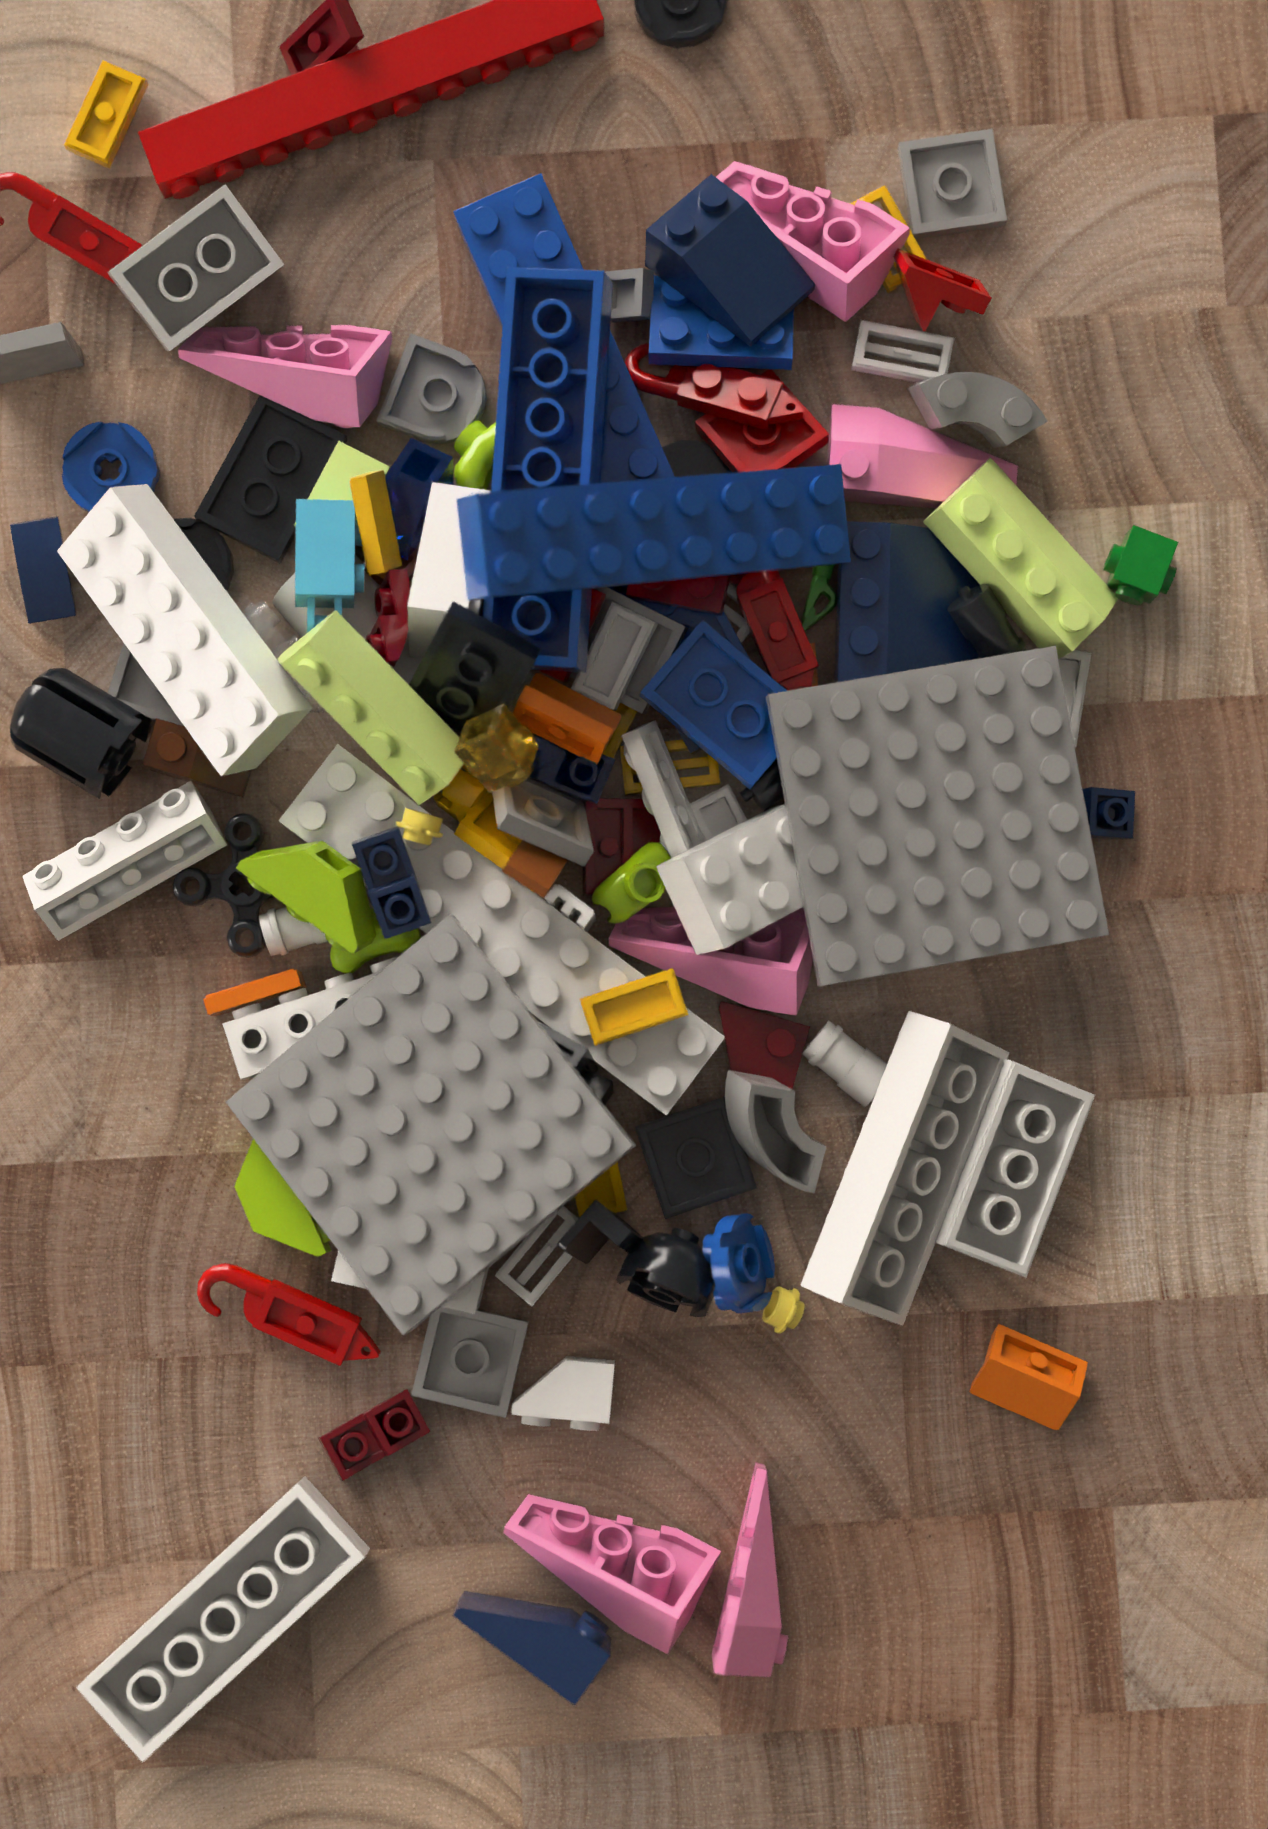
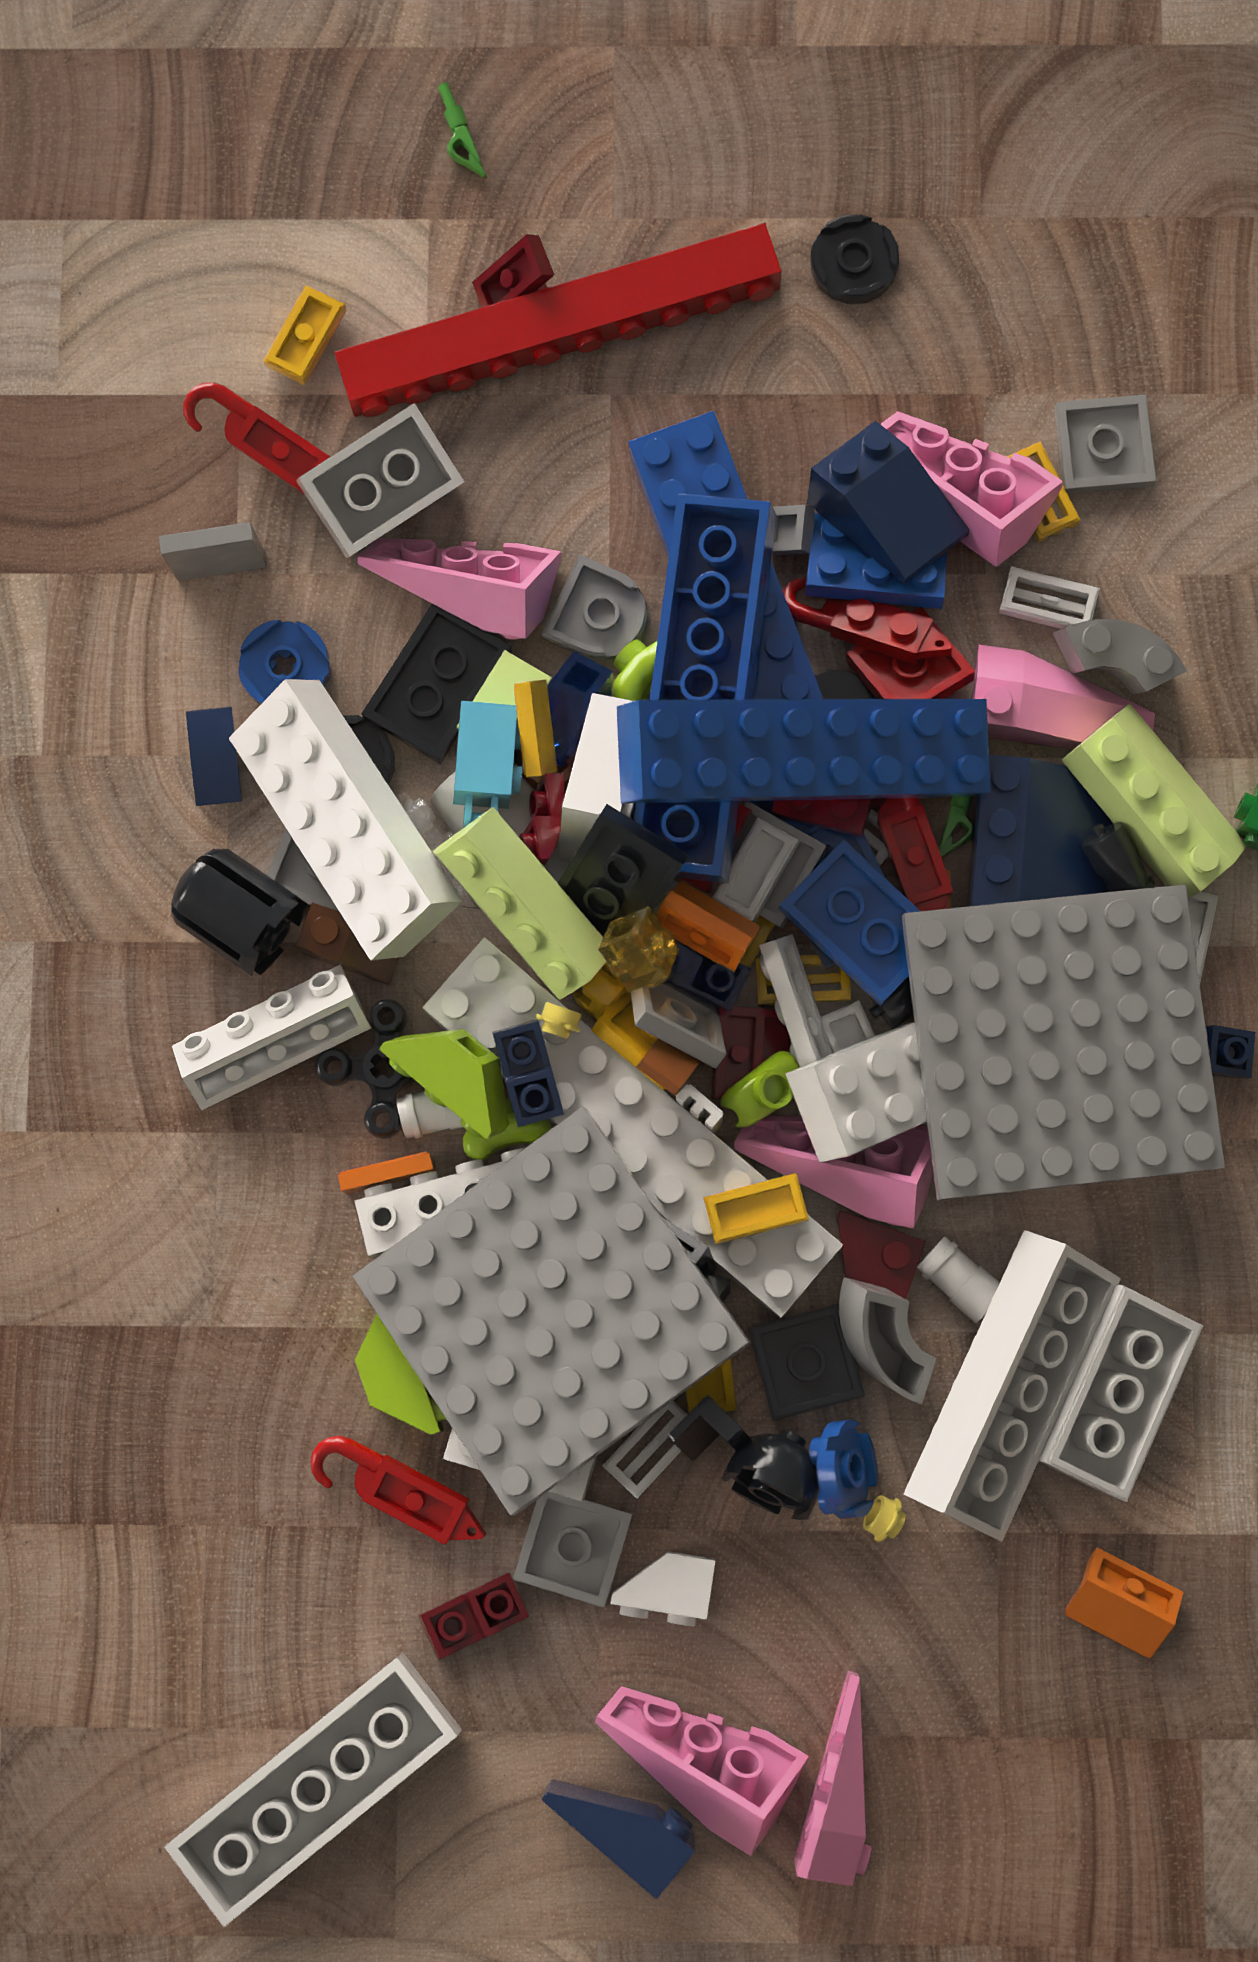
camera: 10 degrees right, 5 degrees down
red slope [893,248,992,331] -> none

